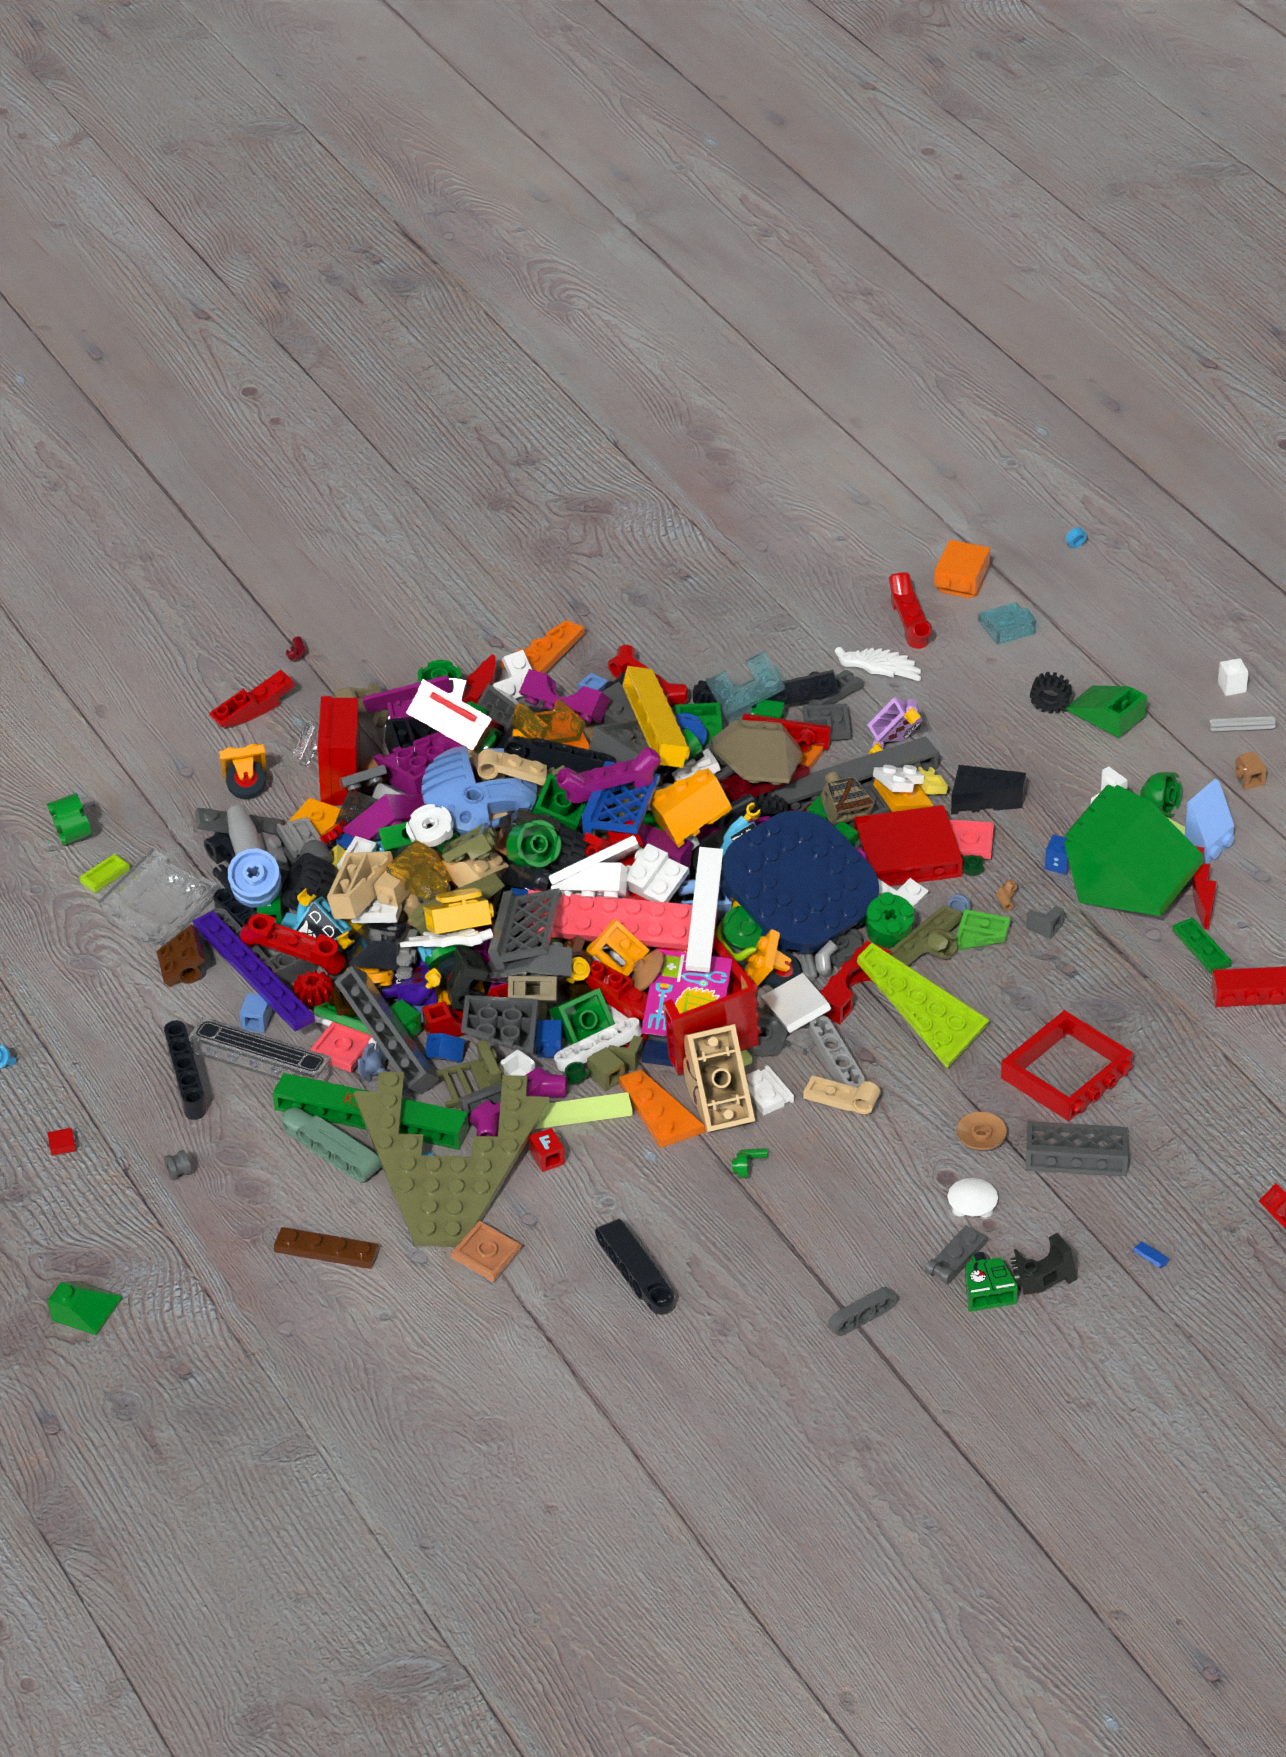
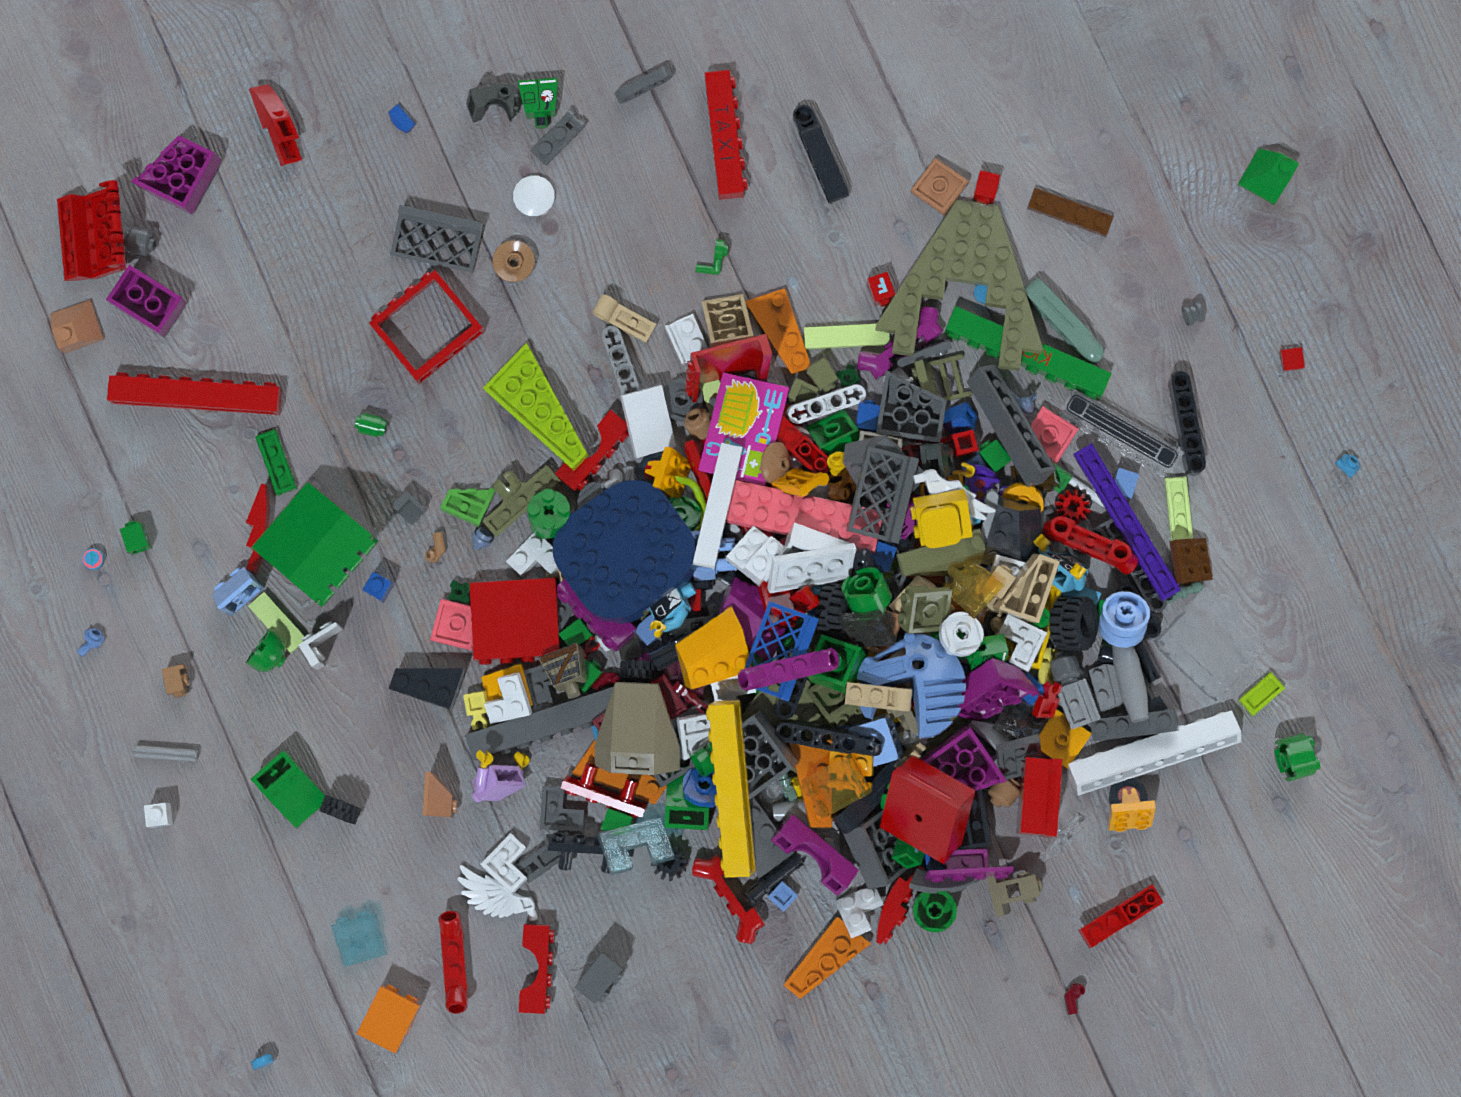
camera: 175 degrees left, 40 degrees up
none -> green brick [355,412,387,438]
none -> nougat slope [422,772,458,818]
none -> white plate [480,833,527,895]
none -> red arch [518,924,555,1014]
none -> dark grey brick [574,952,624,1004]
none -> red brick [705,70,748,200]
none -> red brick [973,170,1001,205]
none -> white brick [1068,710,1241,796]
none -> yellowish green tile [1164,476,1193,541]

